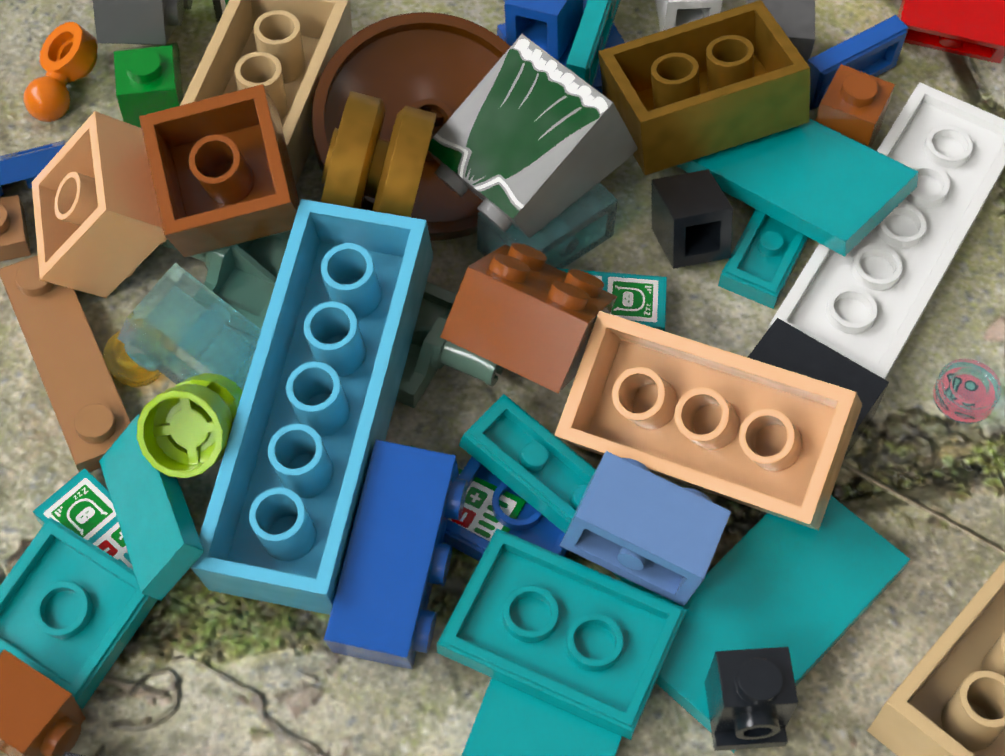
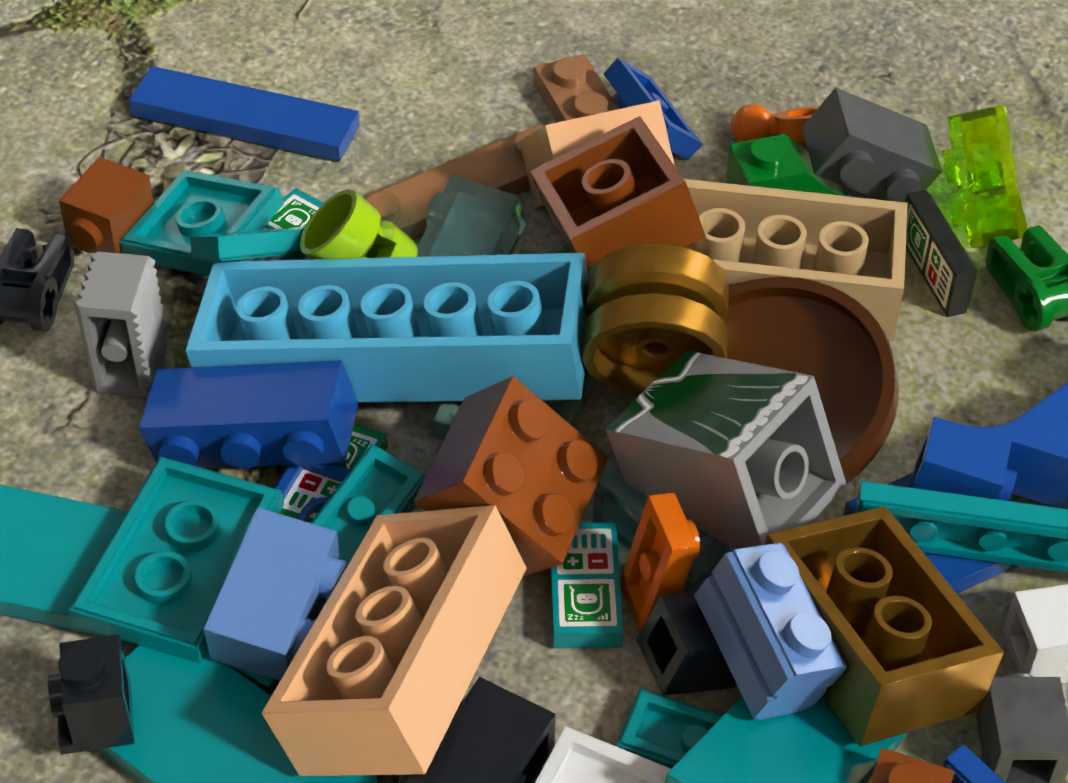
camera: 85 degrees right, 10 degrees down
none -> light grey brick [74,252,169,398]
none -> orange plate [620,492,700,633]
none -> medium blue brick [694,543,847,720]

